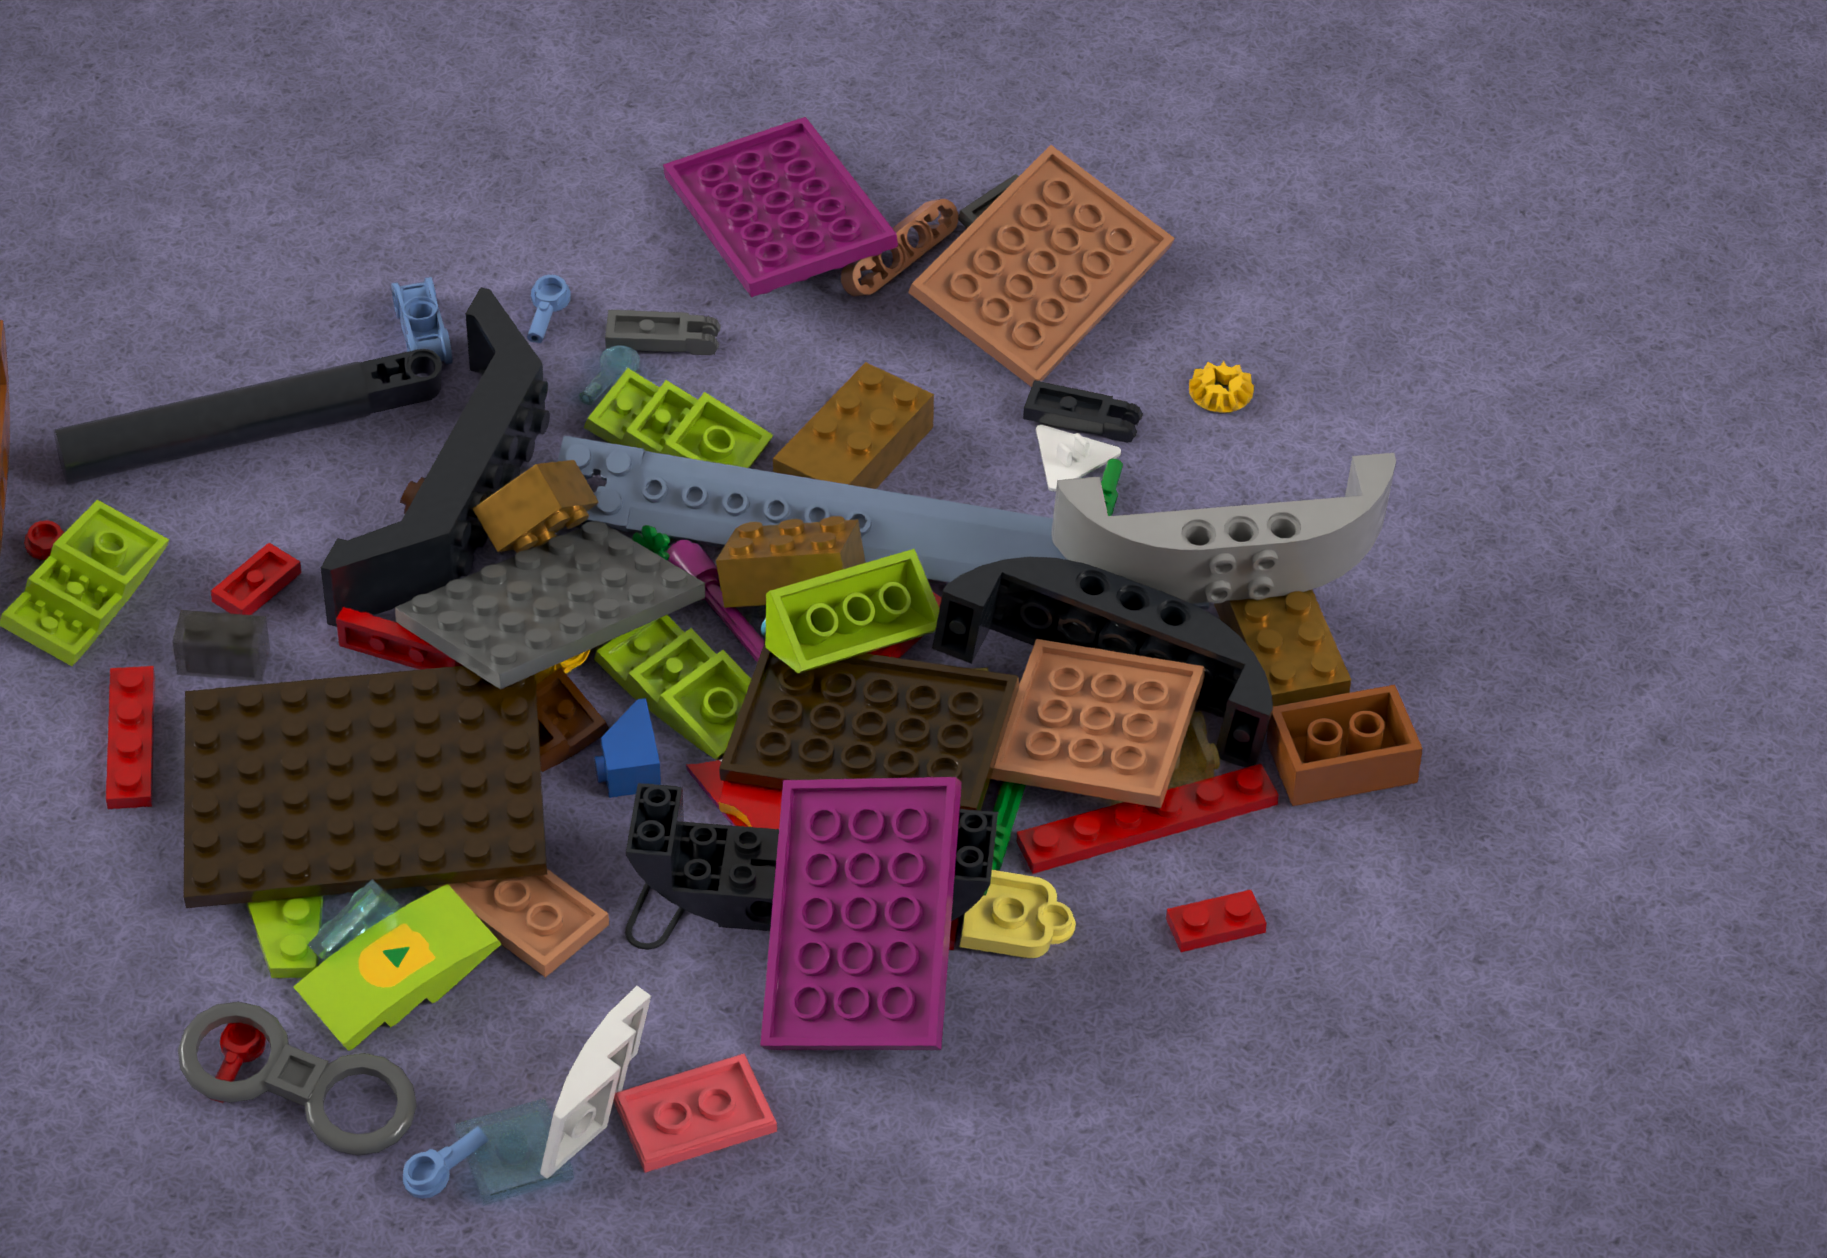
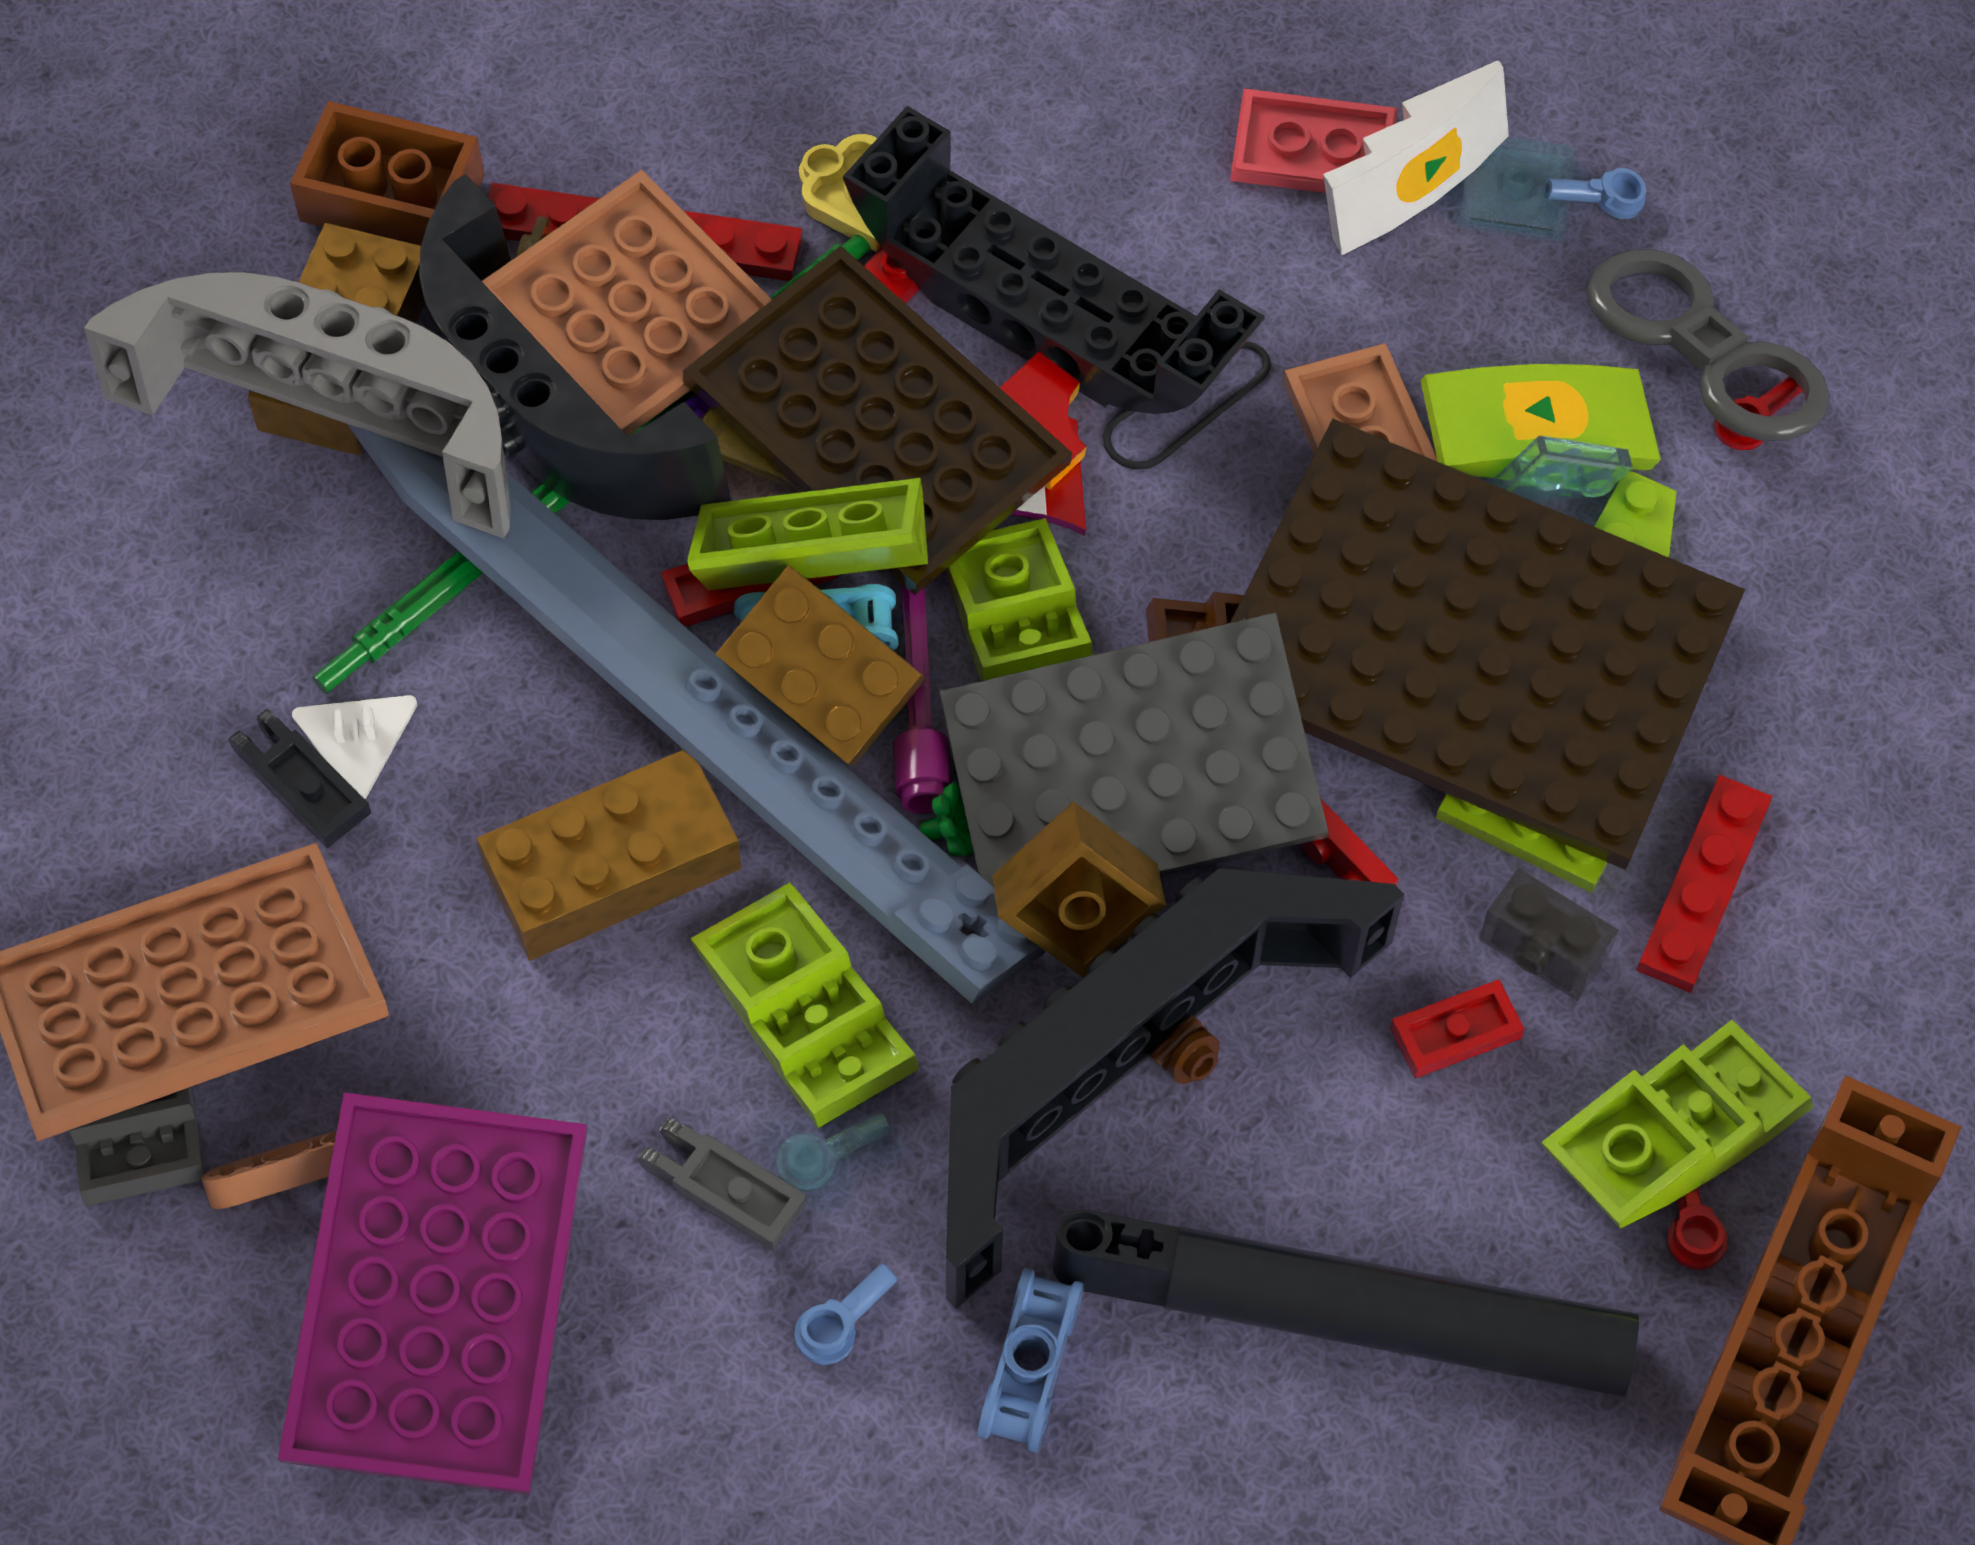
camera: 150 degrees left, 15 degrees up
blue slope [594,698,661,798] -> none
magenta plate [760,777,962,1050] -> none
red plate [1166,889,1267,952] -> none
yellow gear [1189,361,1254,413] -> none

